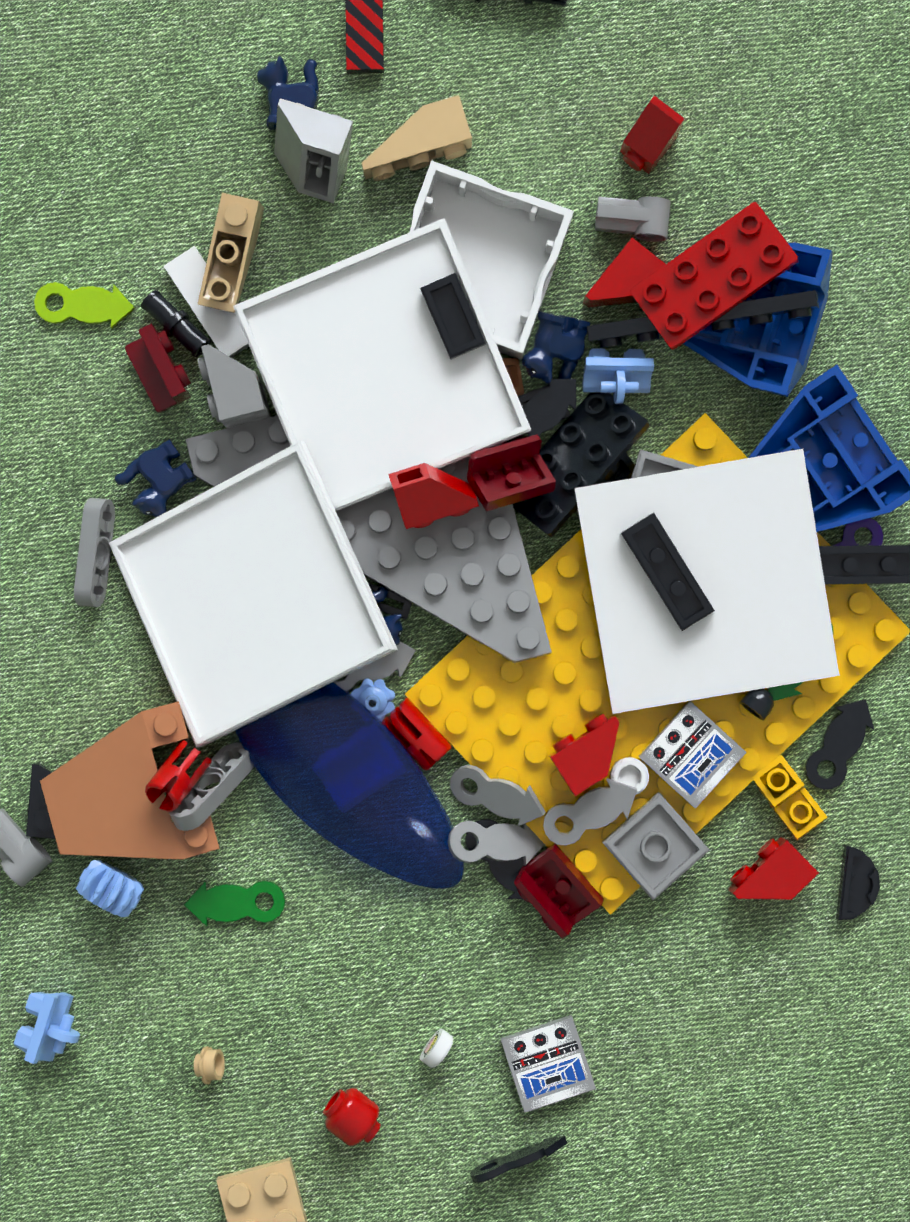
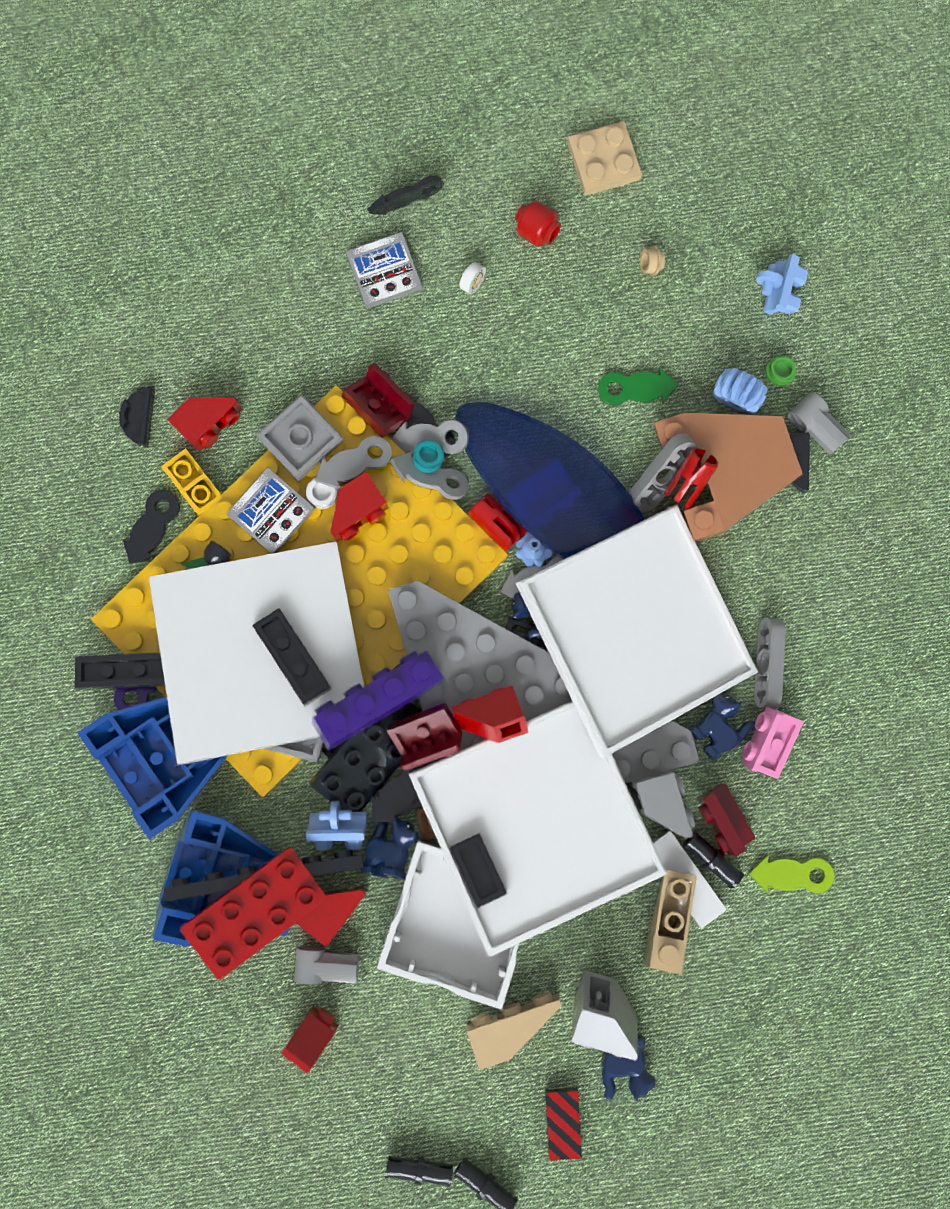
camera: 175 degrees right, 5 degrees down
none -> dark purple brick [312,650,443,751]
none -> teal tile [412,440,444,473]
none -> bright pink bracket [741,706,804,779]
none -> bright green plate [765,356,797,387]

